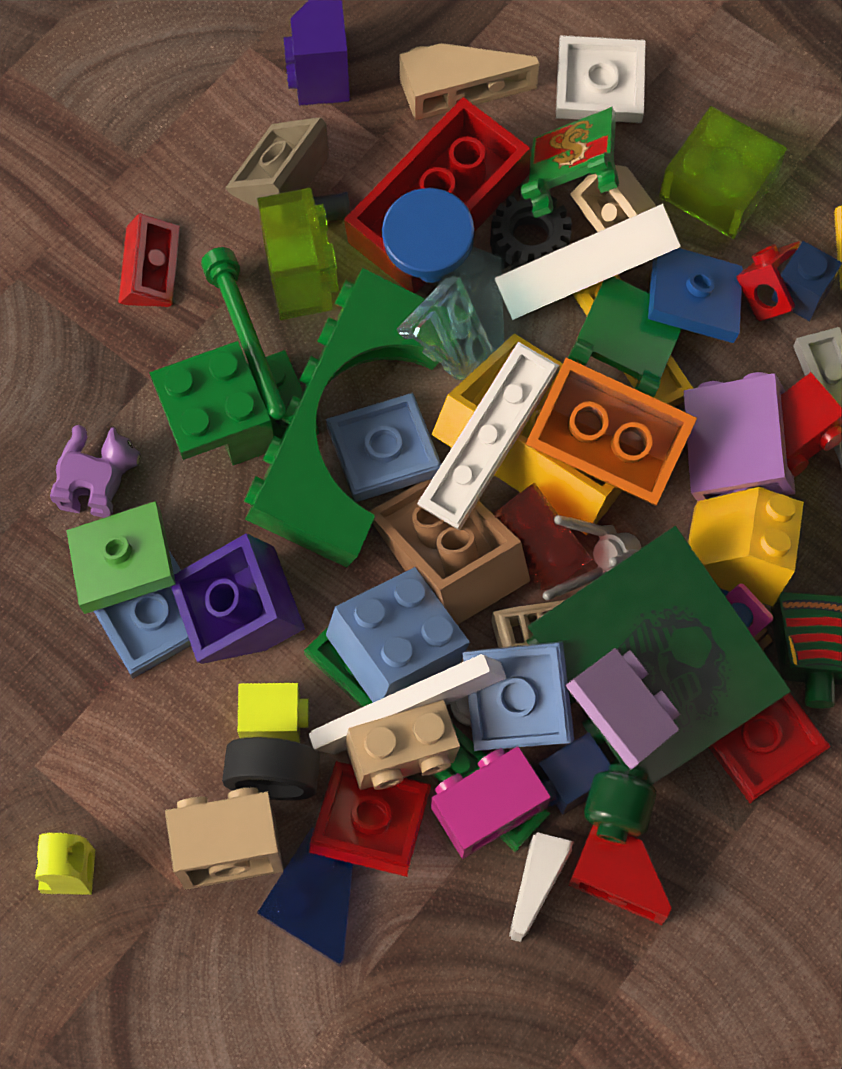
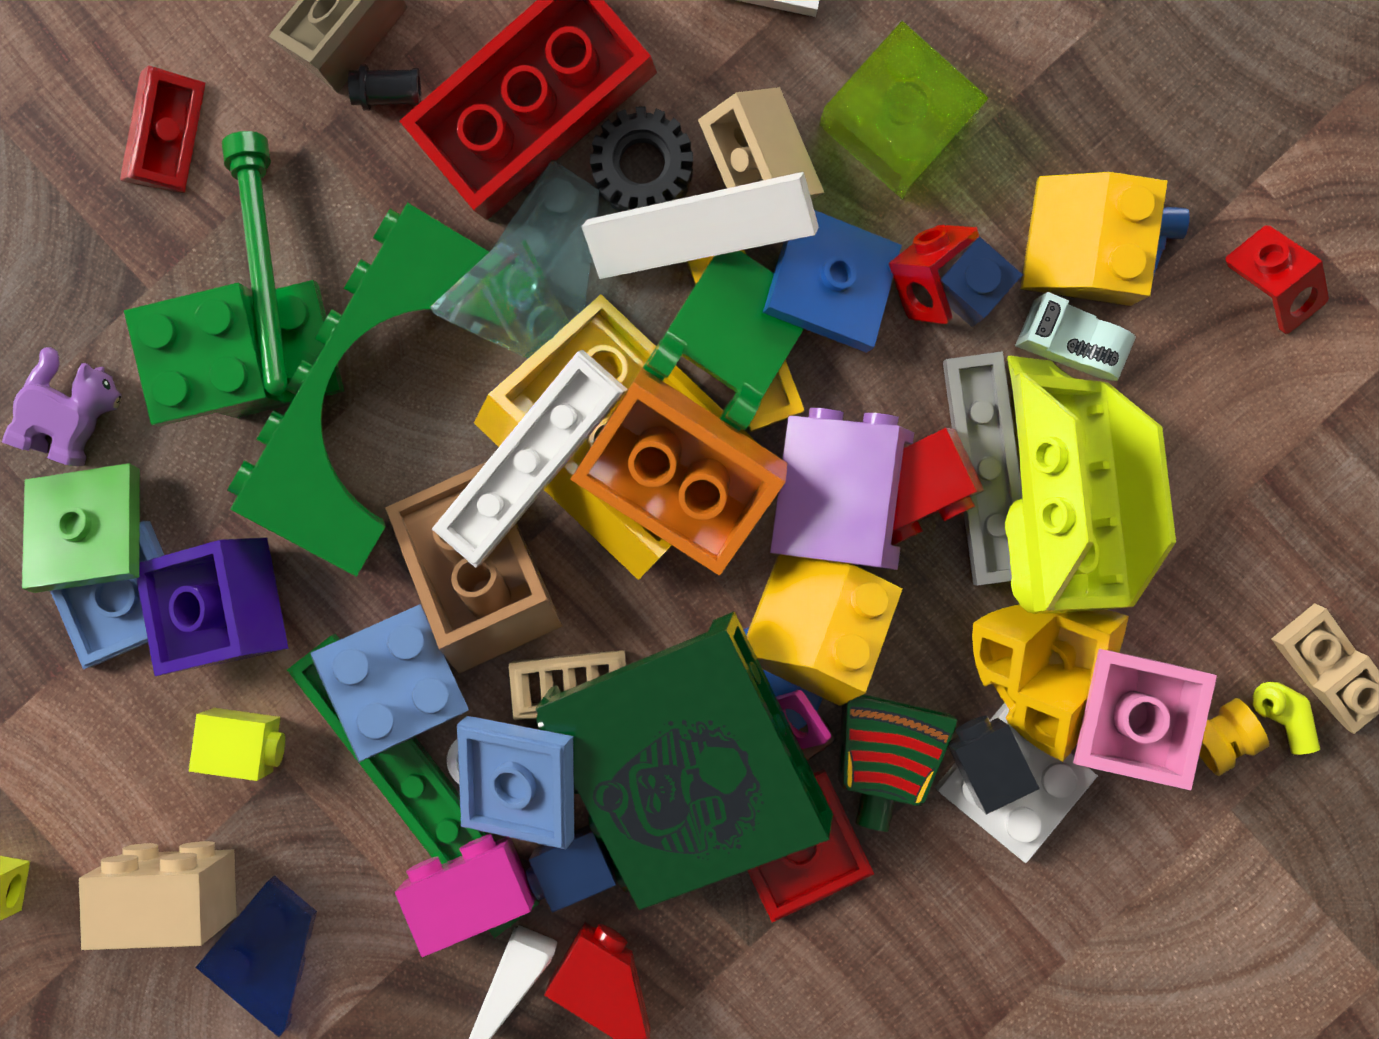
camera: 10 degrees right, 20 degrees up
black tyre [222,737,320,801] -> none
clear neon green brick [257,188,339,320] -> none
white tile [309,654,506,755] -> none
red tile [309,761,431,877] -> none
medium blue tile [326,393,442,502] -> none
tan brick [345,700,460,790] -> none
blue tile [382,188,474,283] -> none
clear red brick [492,483,592,591] -> none
green flag [521,107,619,218] -> none
light grey plant [543,515,642,600] -> none
lavender slope [565,648,680,769] -> none
dark green head [584,764,657,844] -> none

